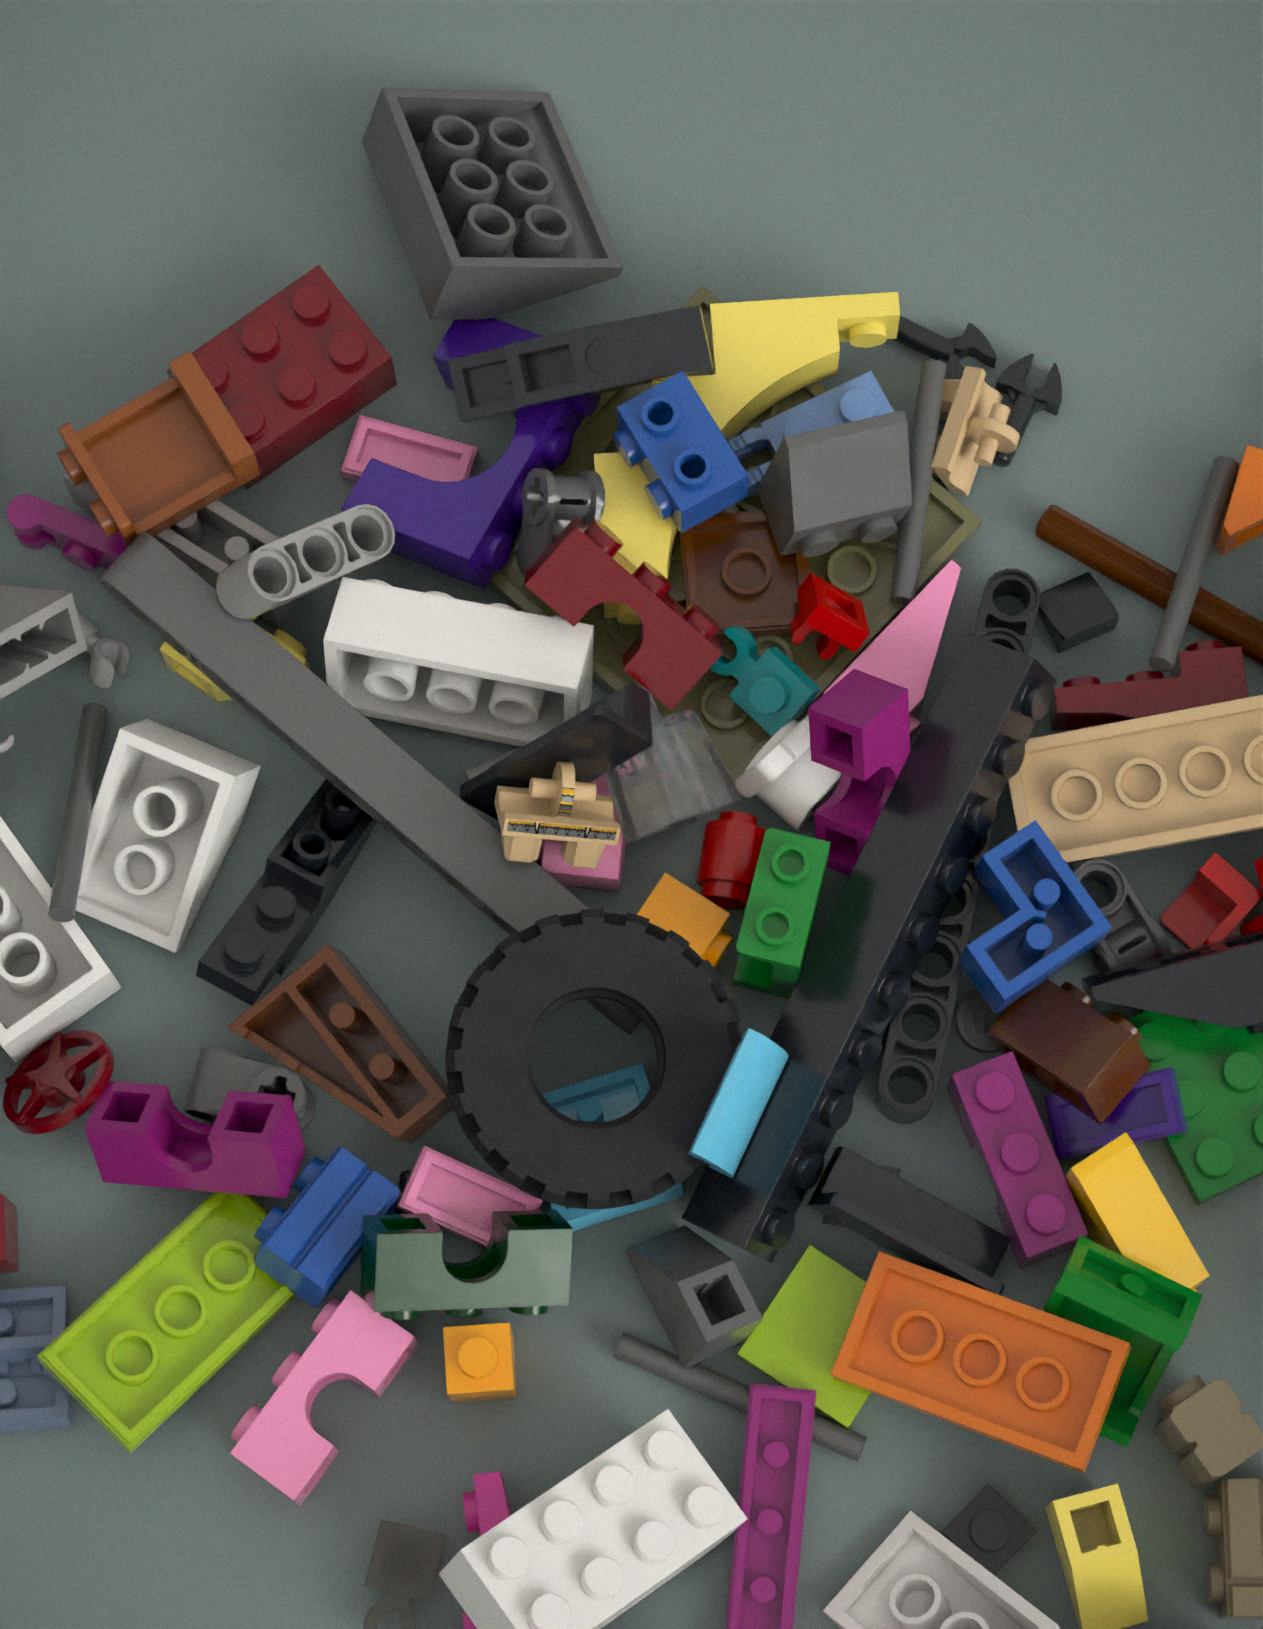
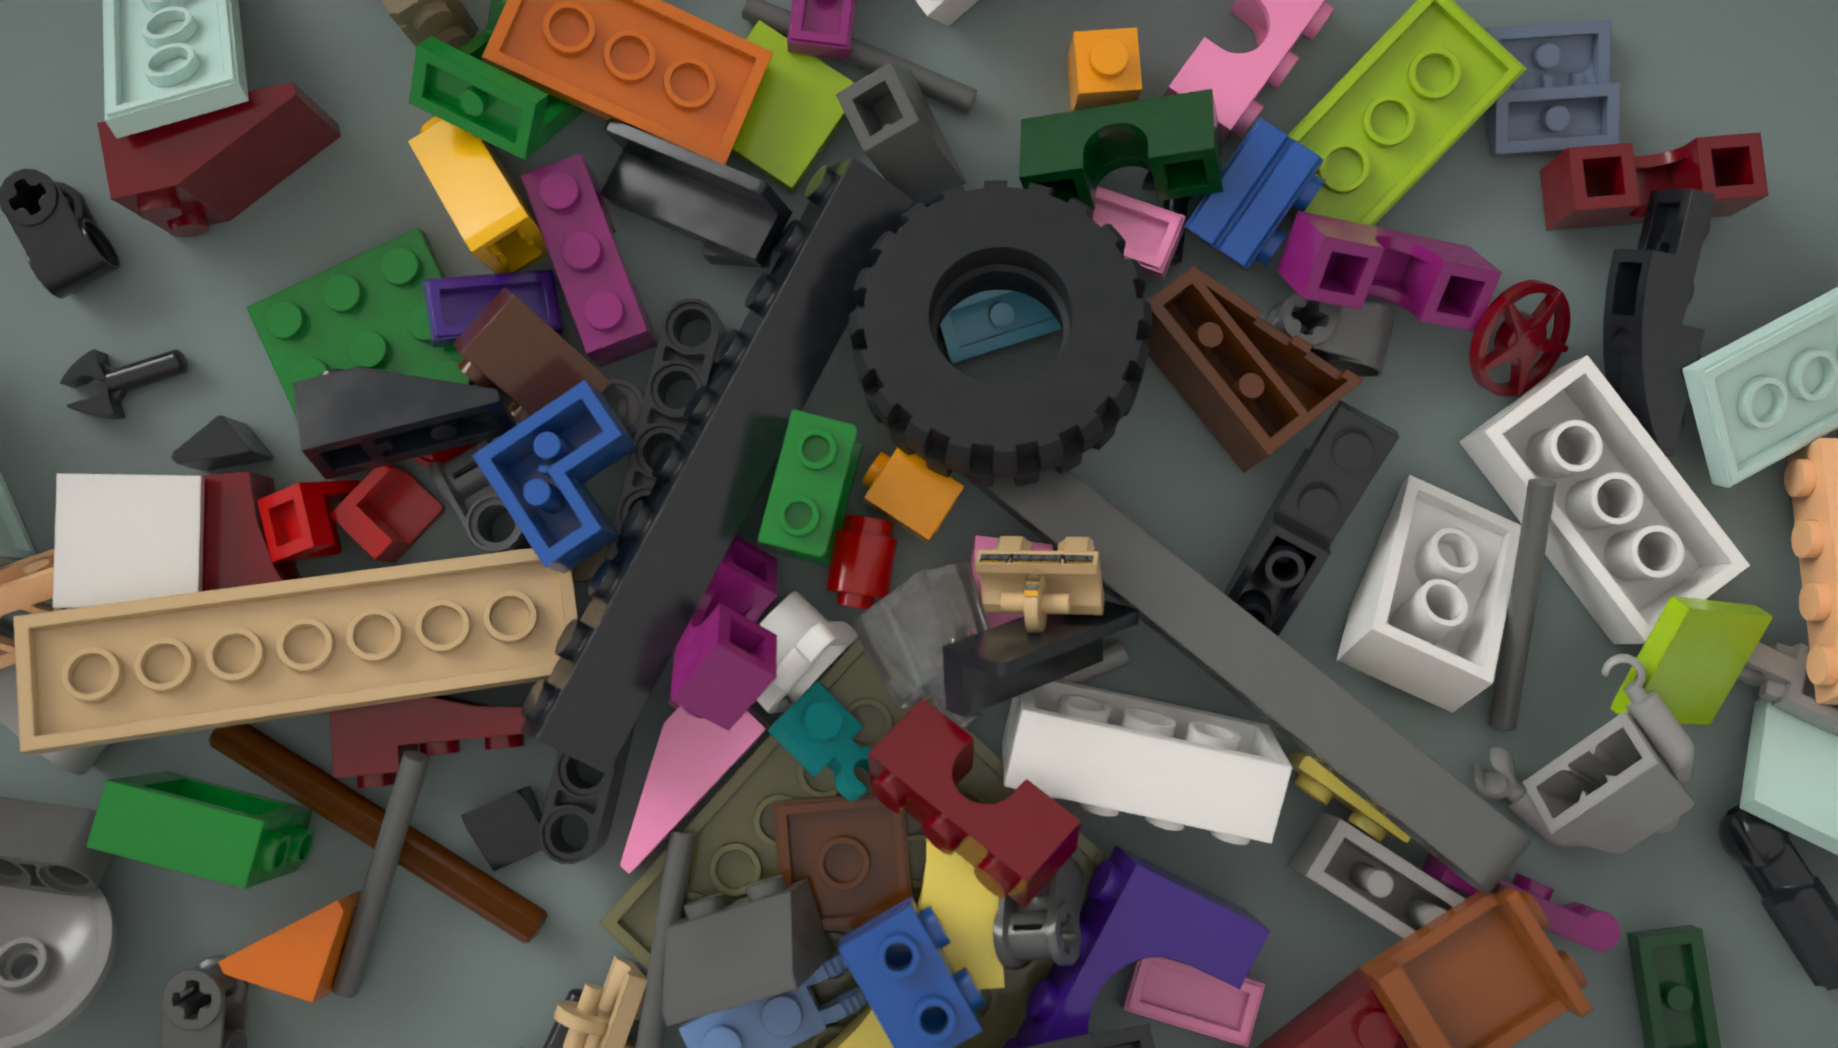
camera: 175 degrees right, 10 degrees up
light grey beam [216,504,395,619] -> none
medium azure slope [688,1028,789,1178] -> none
red tile [789,572,870,660] -> none

